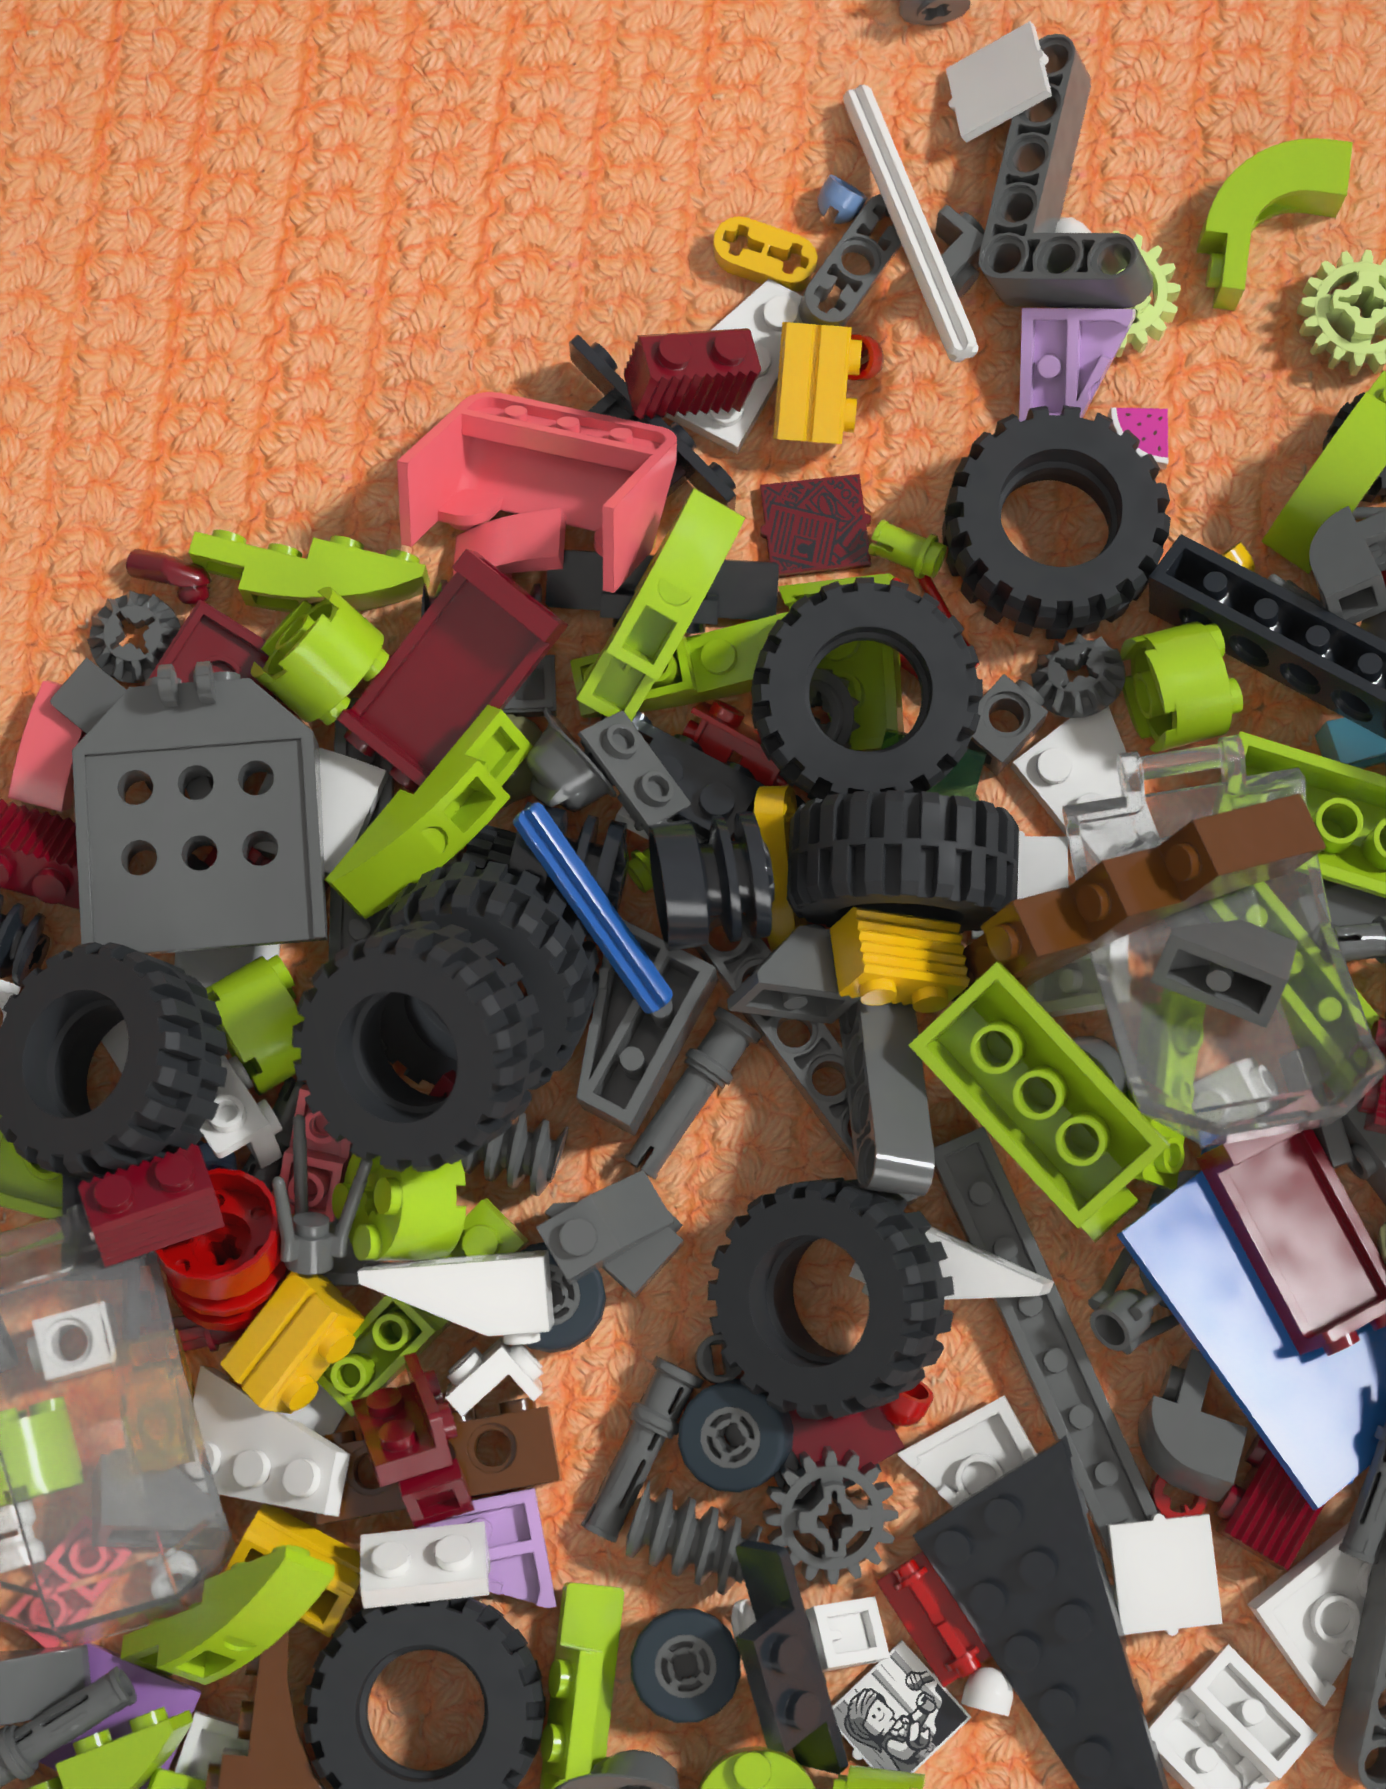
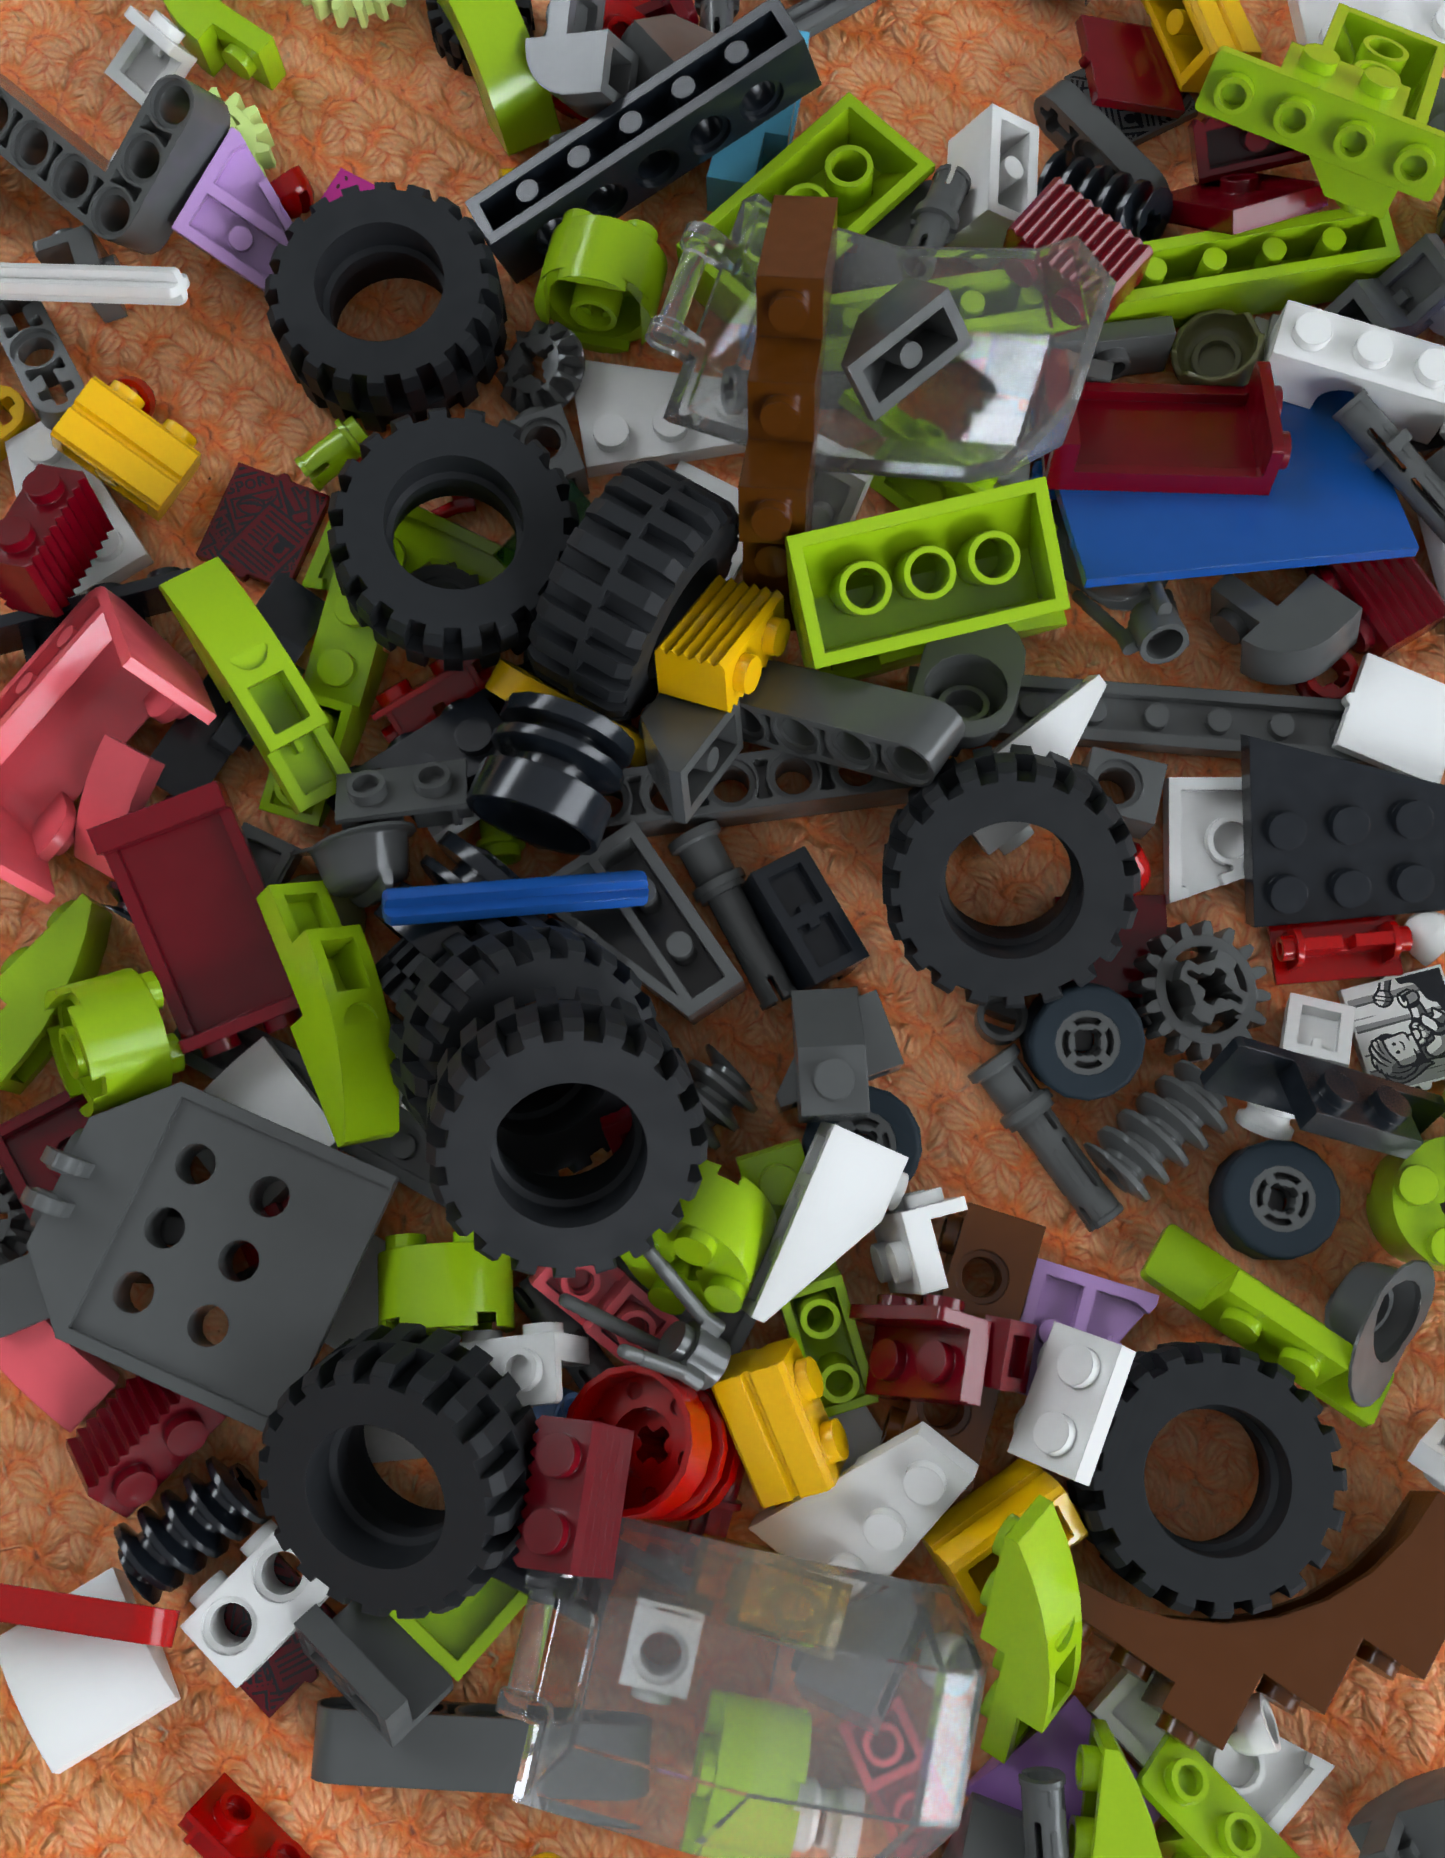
camera: 60 degrees left, 0 degrees up
none -> white bracket [104,5,198,106]
none -> red hinge [270,165,314,219]
none -> black hinge [742,846,870,990]
none -> dark grey piece [912,624,1026,757]
none -> dark grey brick [1071,746,1168,839]

